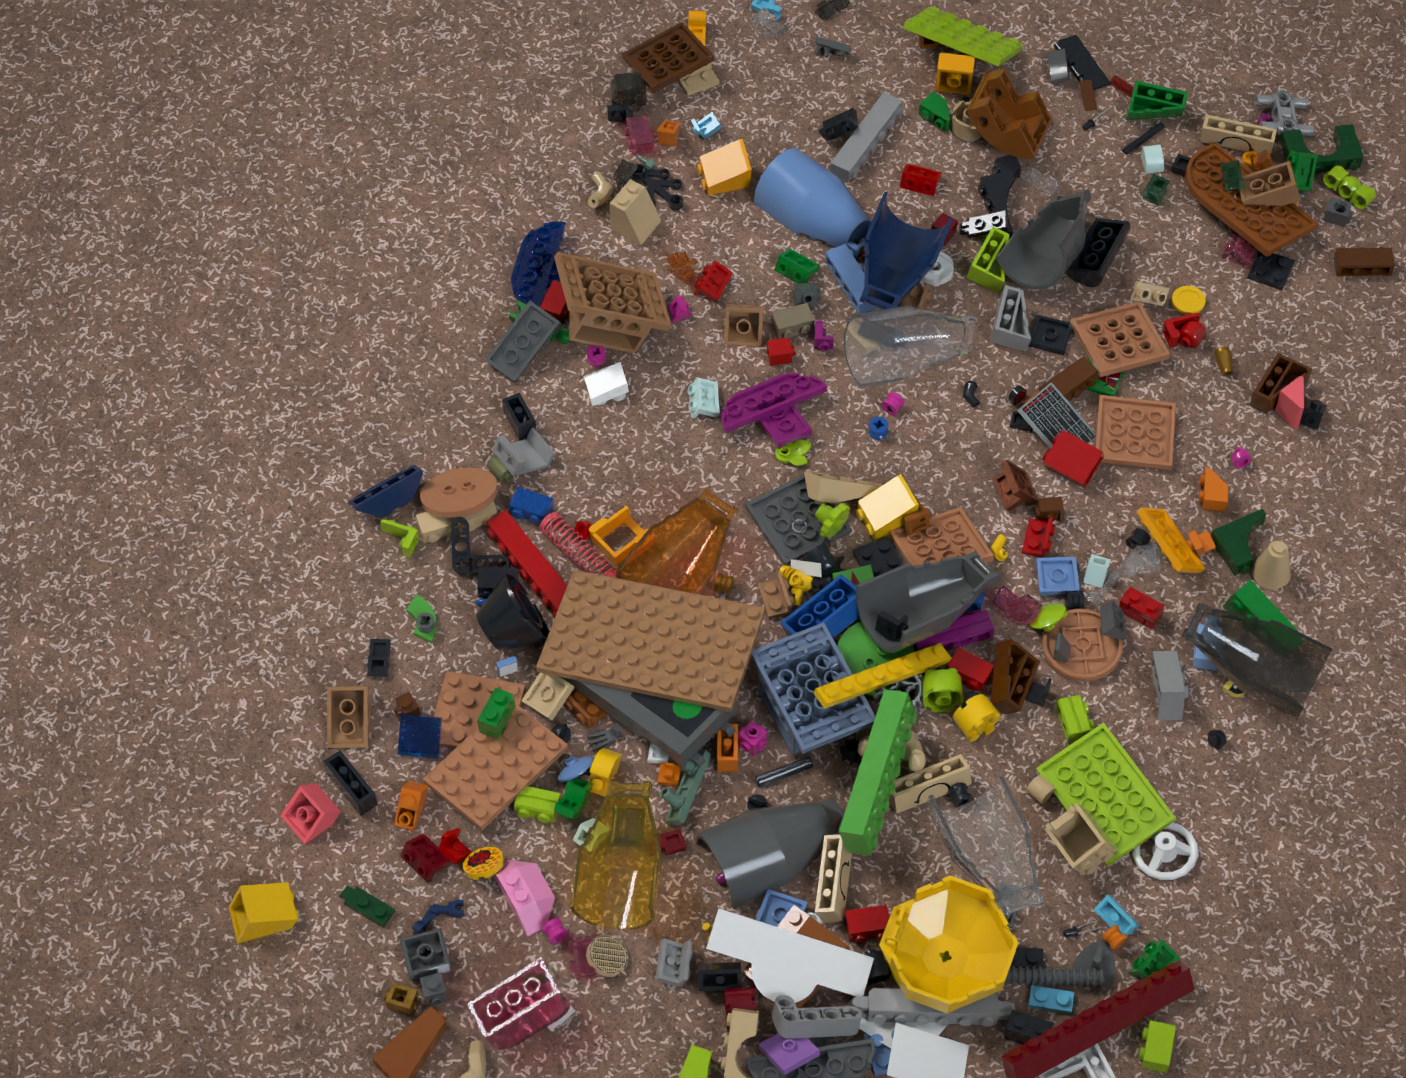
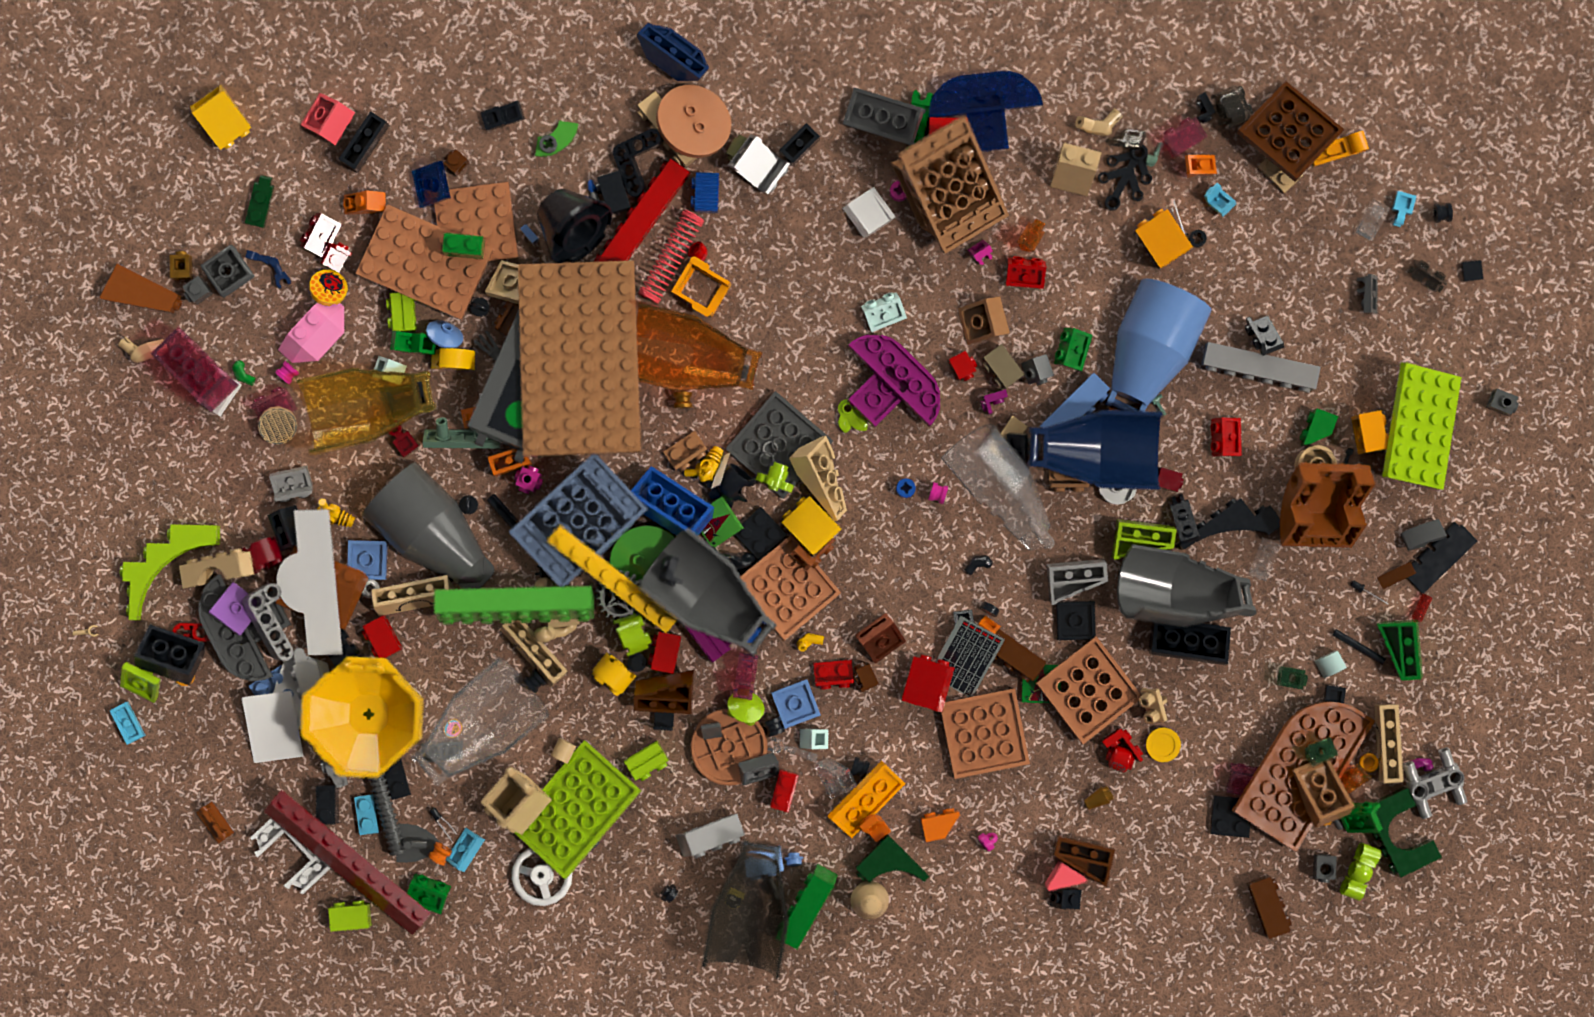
camera: 65 degrees right, 30 degrees up
medium nougat slope [327,686,372,748] -> none
lime bracket [380,519,419,558] -> none

